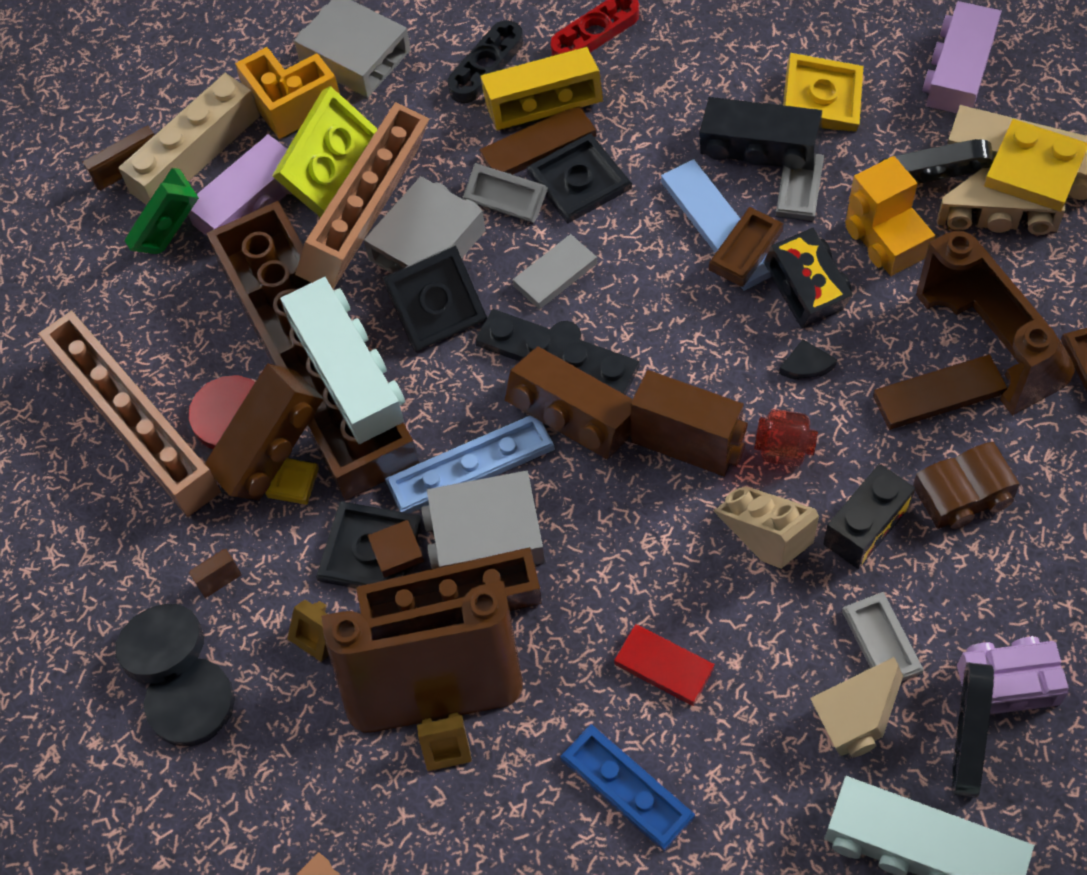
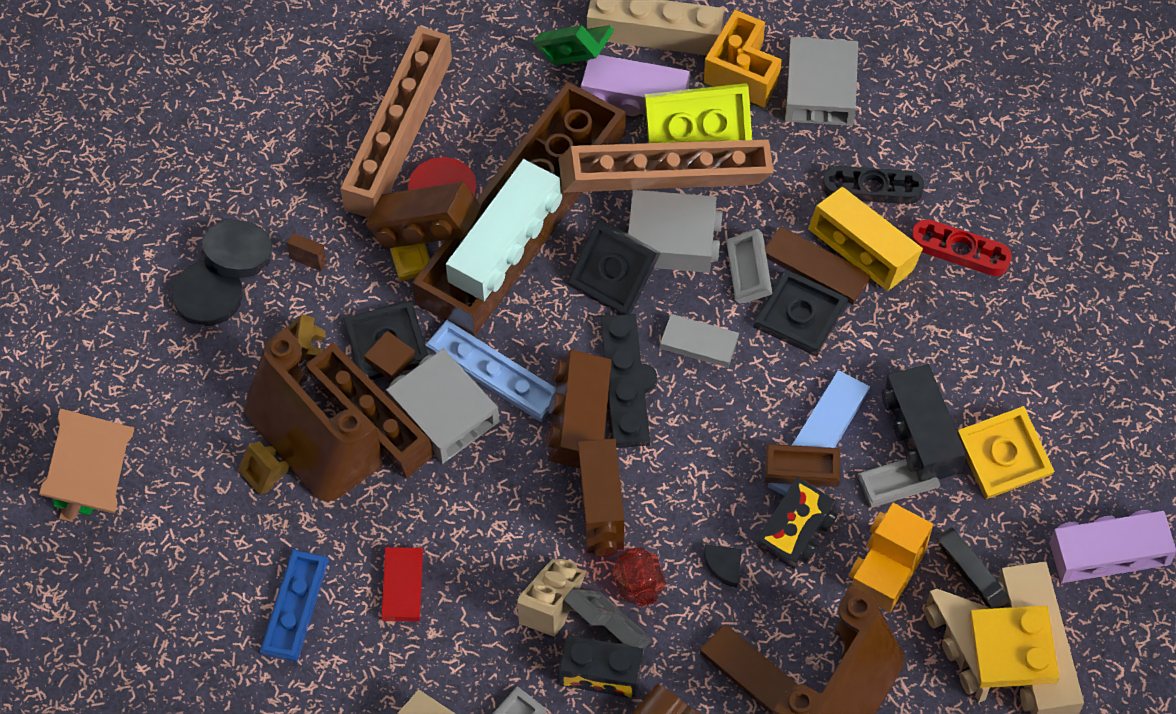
camera: 55 degrees right, 0 degrees up
none -> dark grey tile [563,589,652,650]

